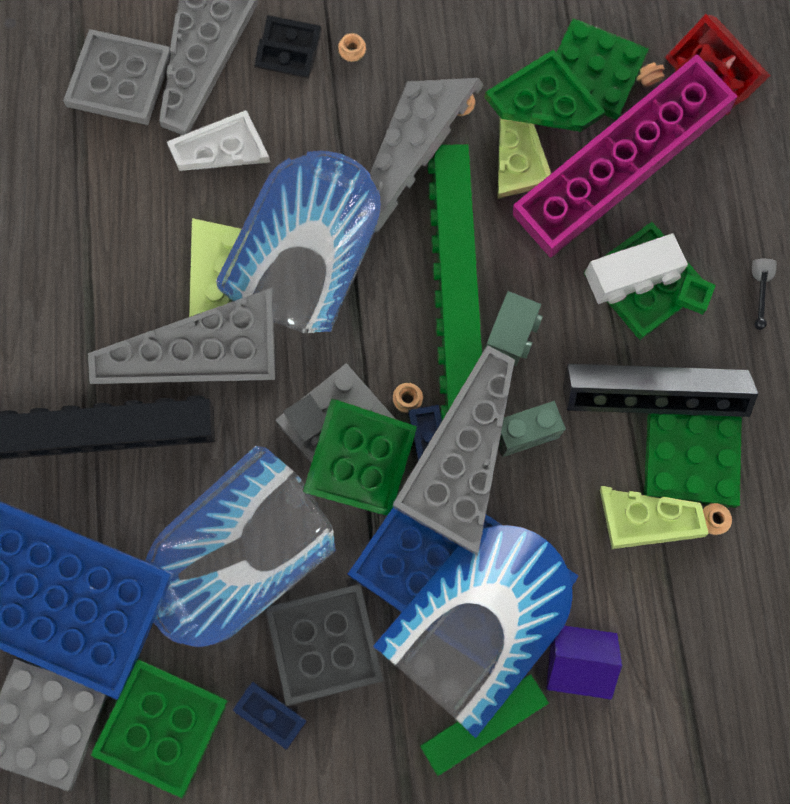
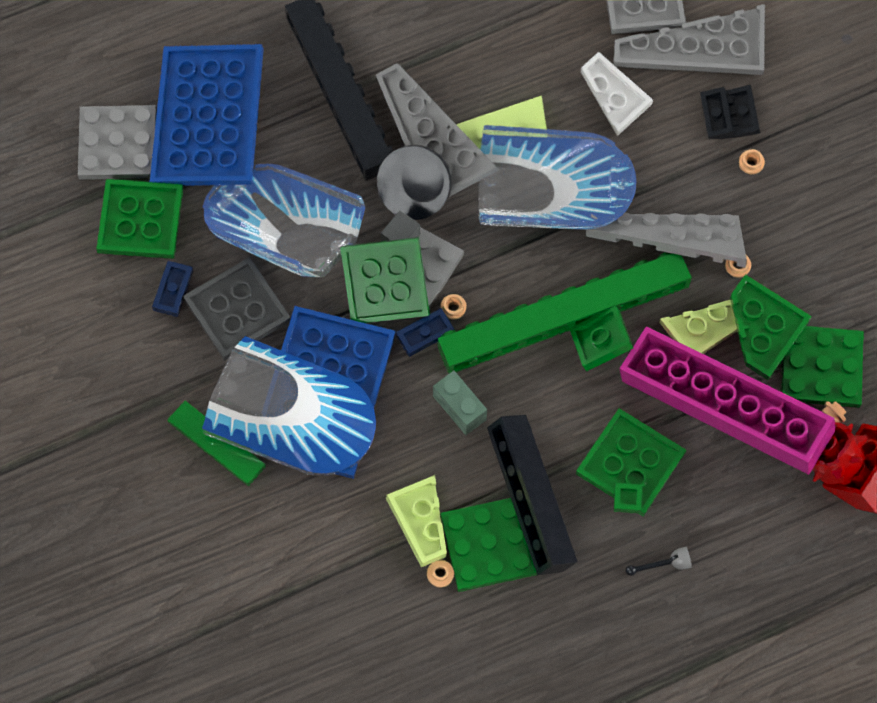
camera: 75 degrees right, 5 degrees down
light grey wing [393,345,515,556] -> none
sand green brick [484,291,543,366] -> none
dark purple slope [546,626,622,699] -> none
white brick [585,233,688,304] -> none
none -> piece [377,145,452,220]
none -> green plate [569,305,634,372]

